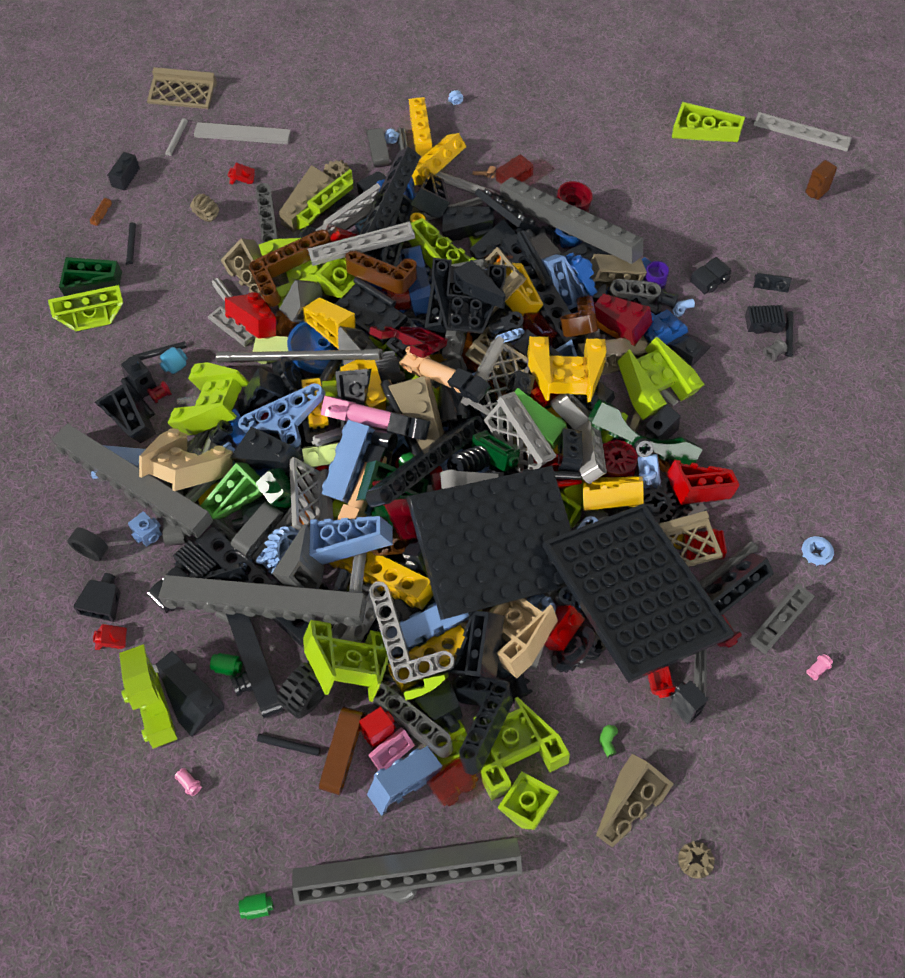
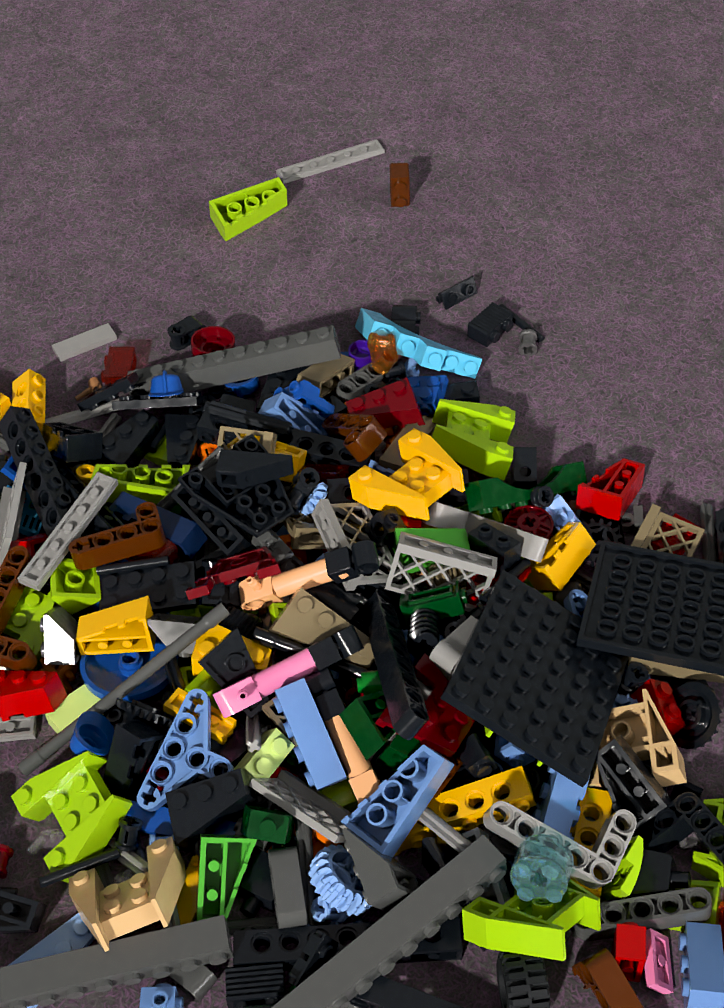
camera: 45 degrees left, 10 degrees down
none -> black bar [38,847,120,888]
none -> light grey tile [52,323,117,362]
none -> blue piece [70,711,114,756]
none -> black wing [77,371,140,412]
none -> blue piece [148,370,184,397]
none -> black piece [167,315,206,351]
none -> medium azure arch [355,308,482,379]
none -> clear orange piece [367,332,398,375]
none -> clear light blue brick [510,834,574,903]

